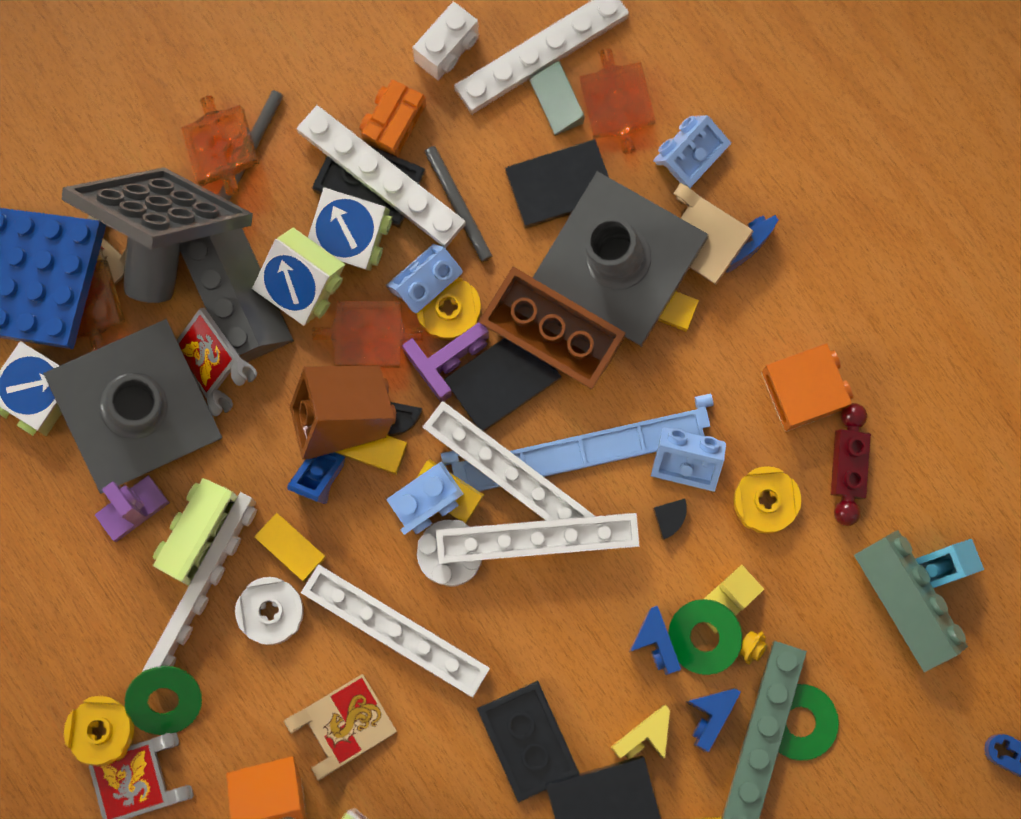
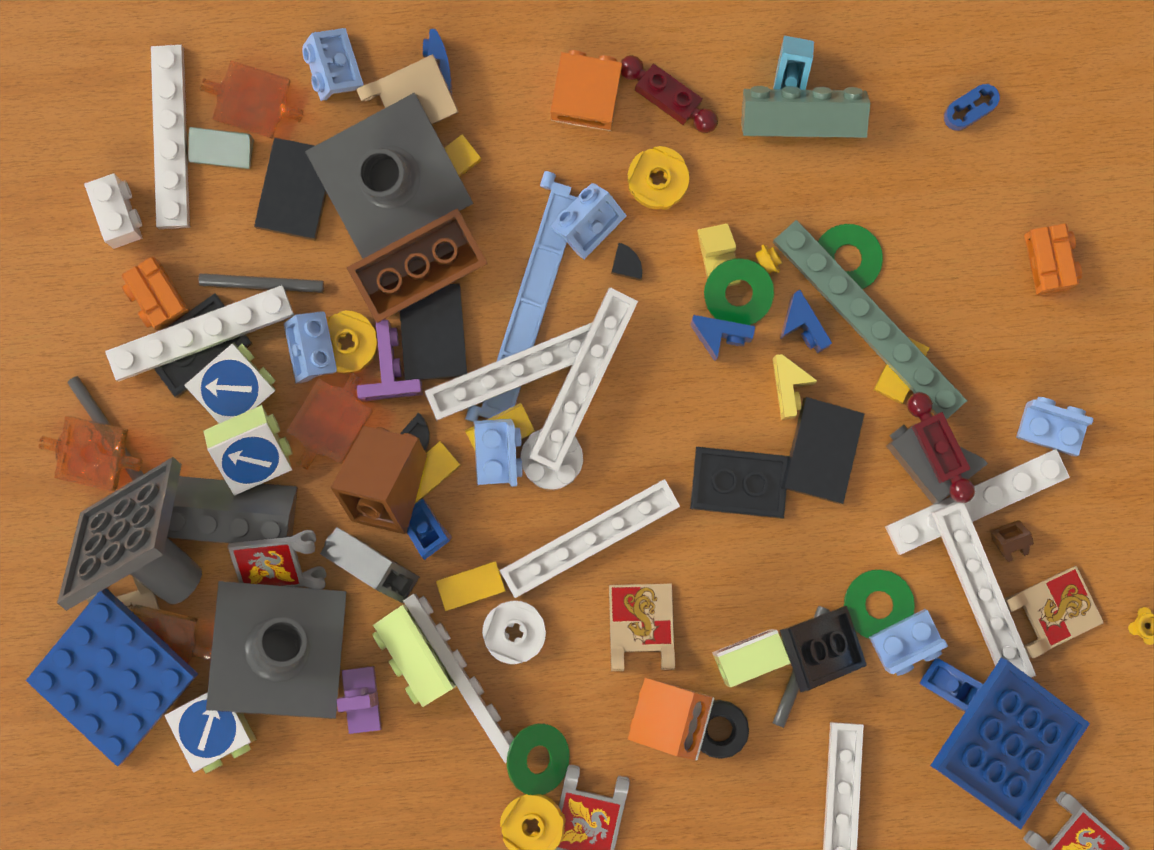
camera: 60 degrees left, 5 degrees up
none -> slope [320,527,420,604]

